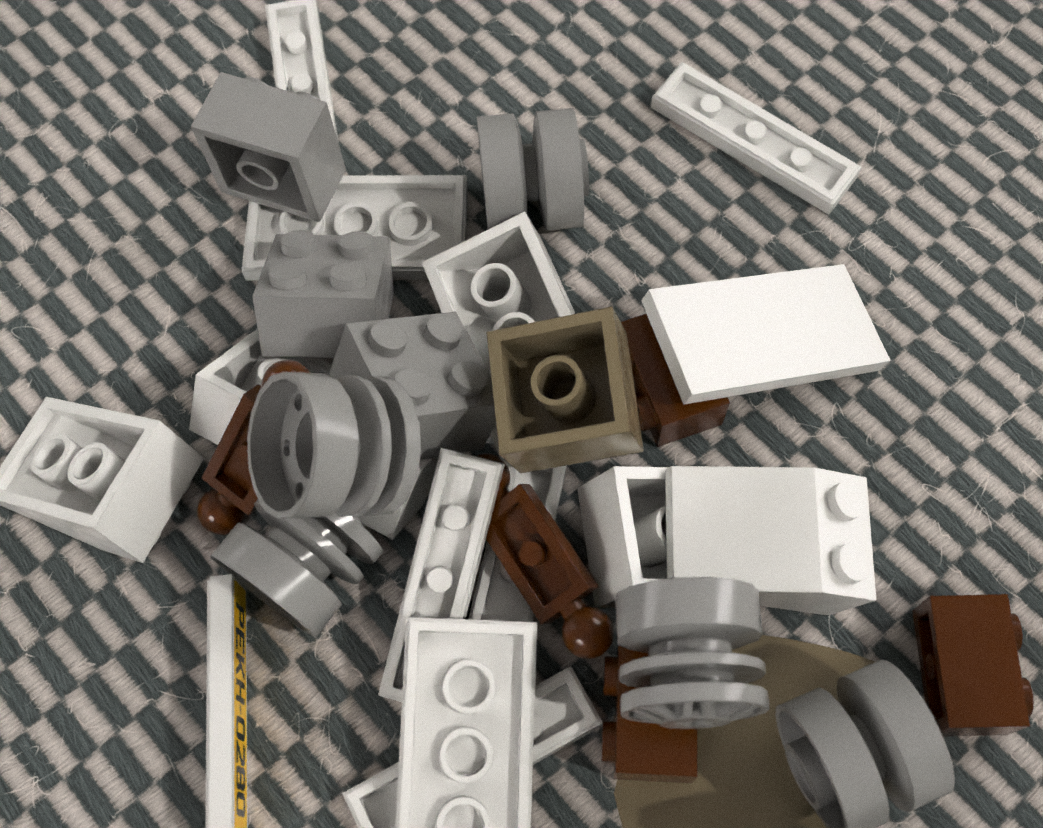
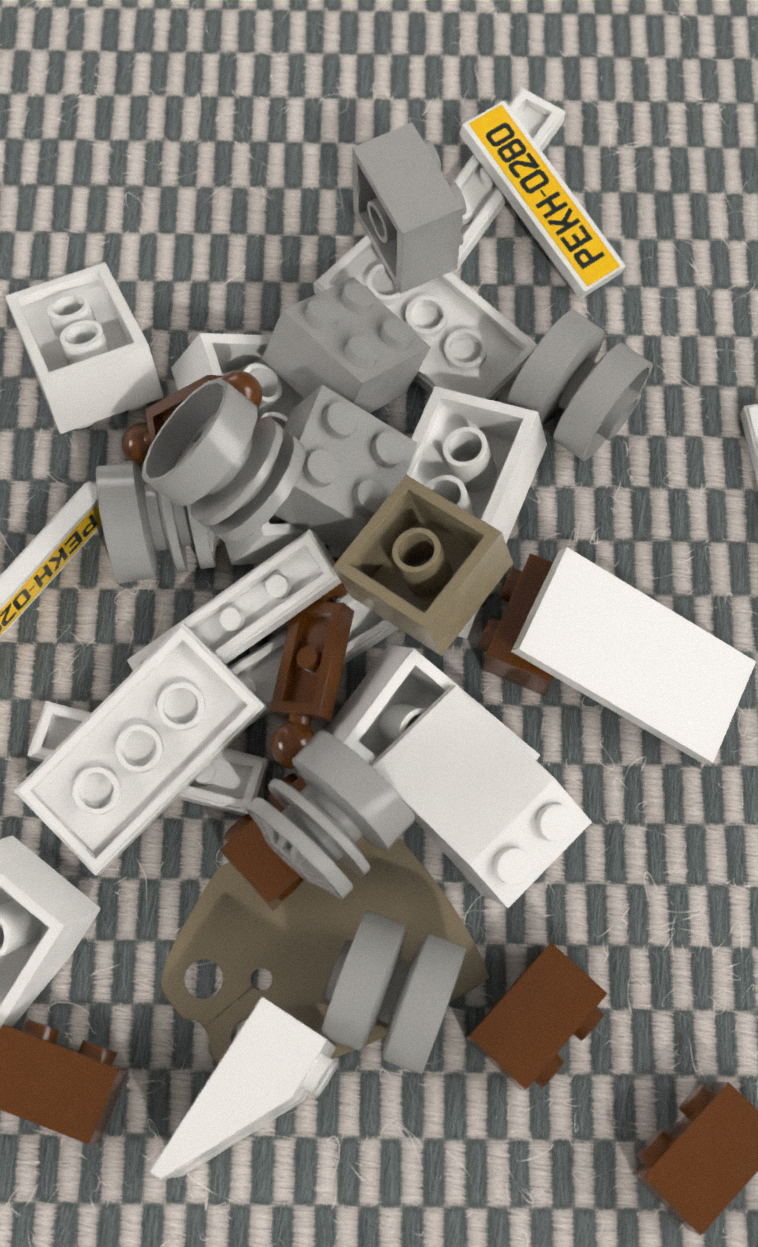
camera: 40 degrees right, 5 degrees up
none -> tile [459,100,626,299]

